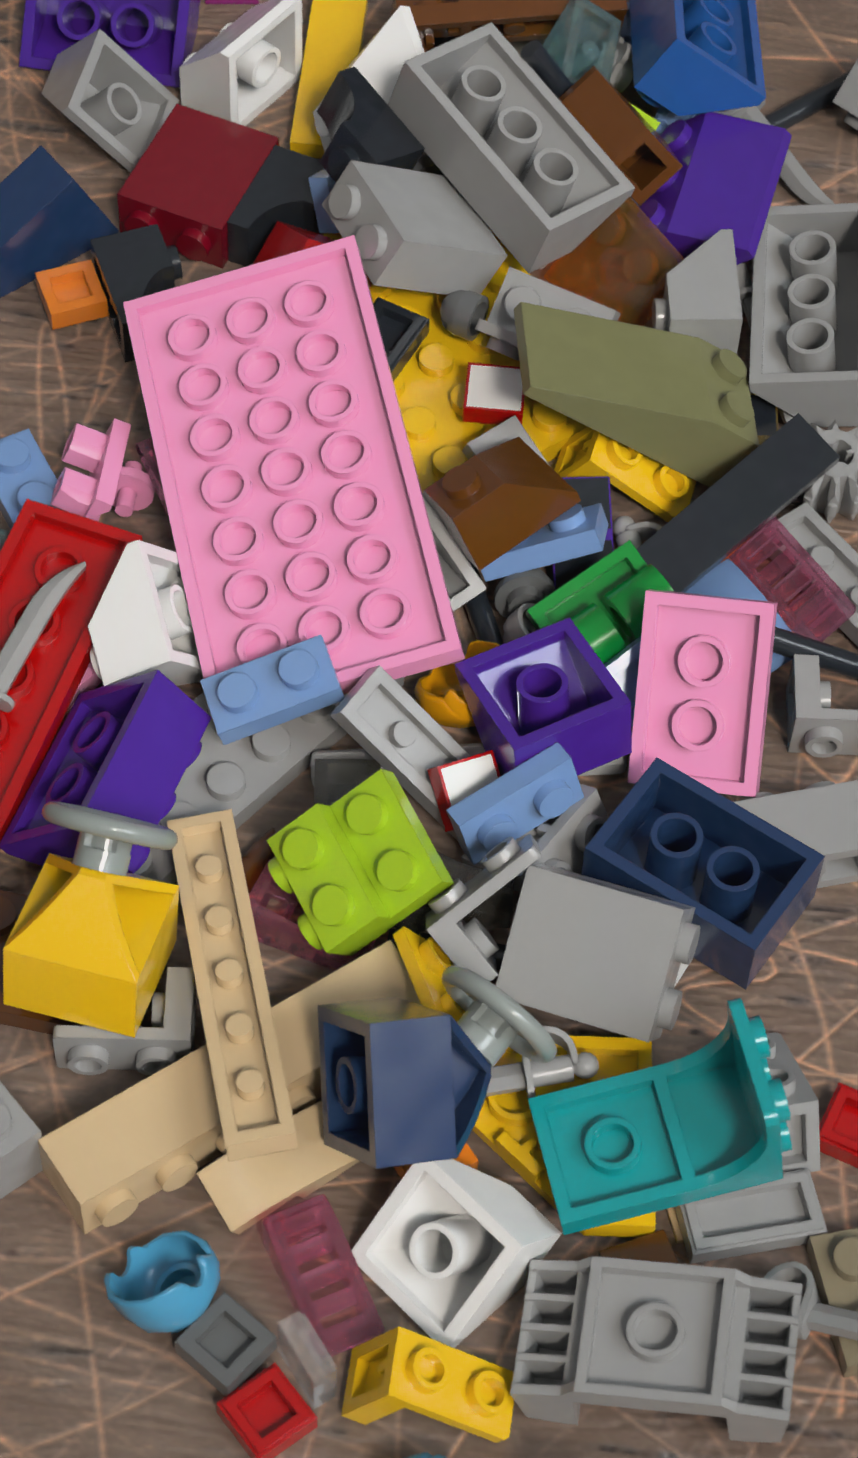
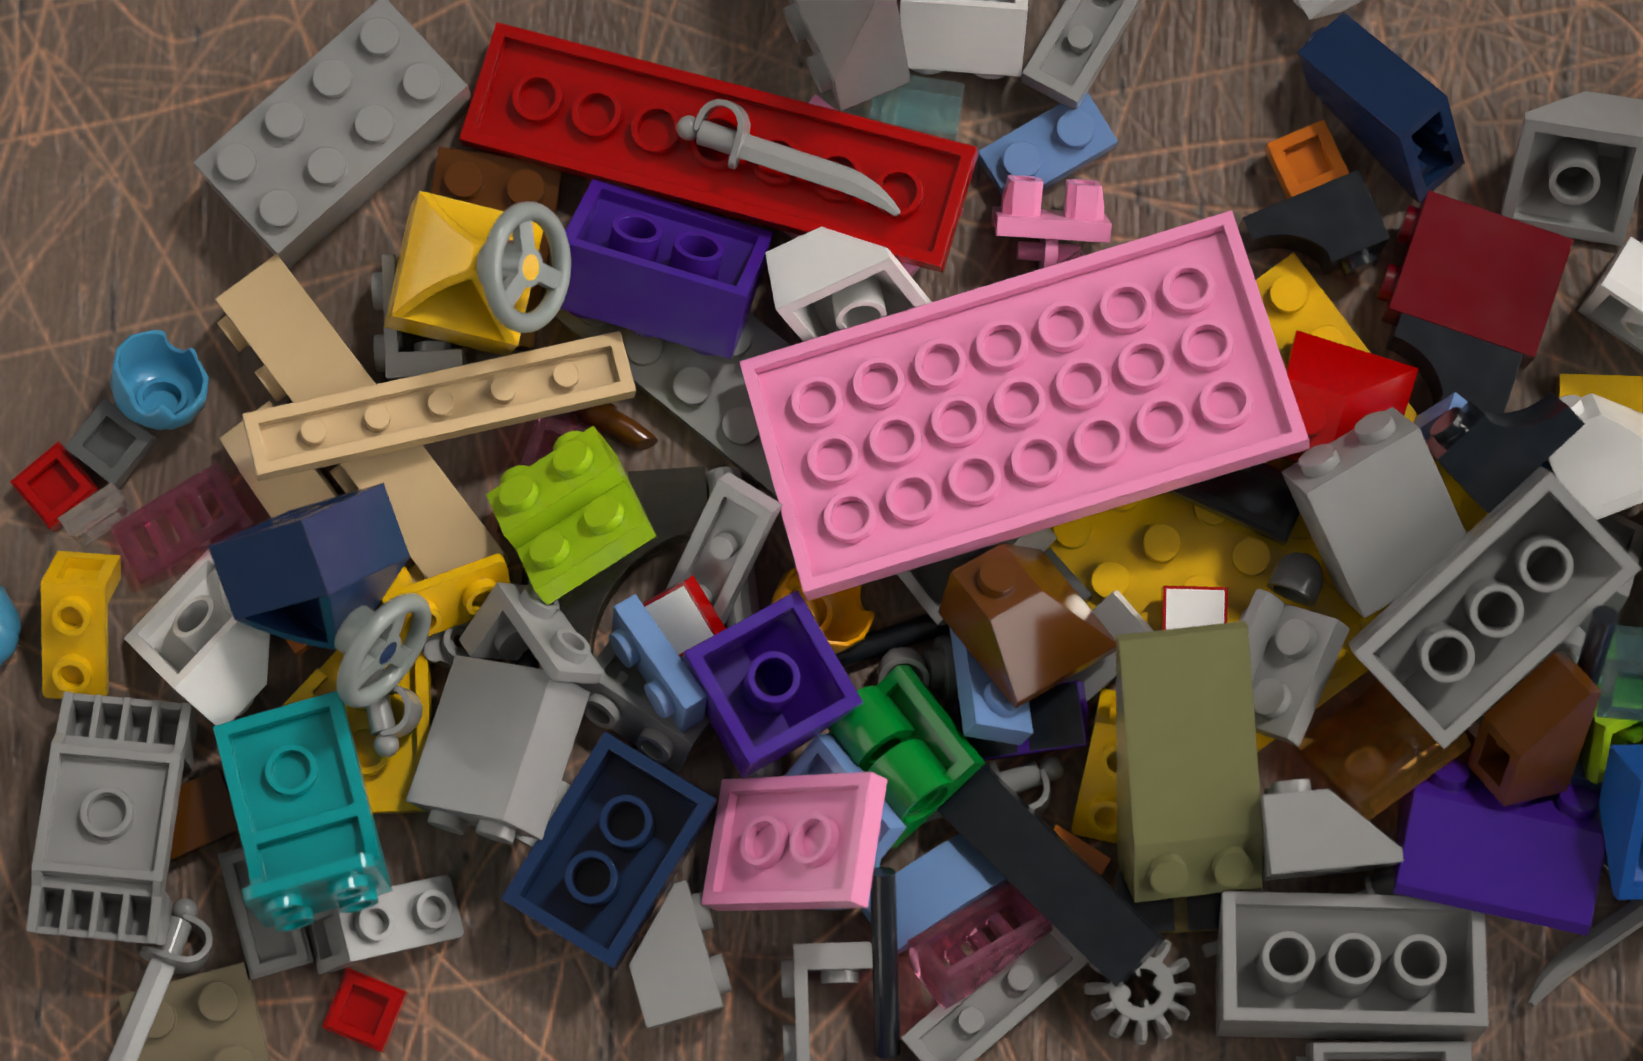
camera: 90 degrees right, 25 degrees up
medium blue plate [200,635,345,745] -> none

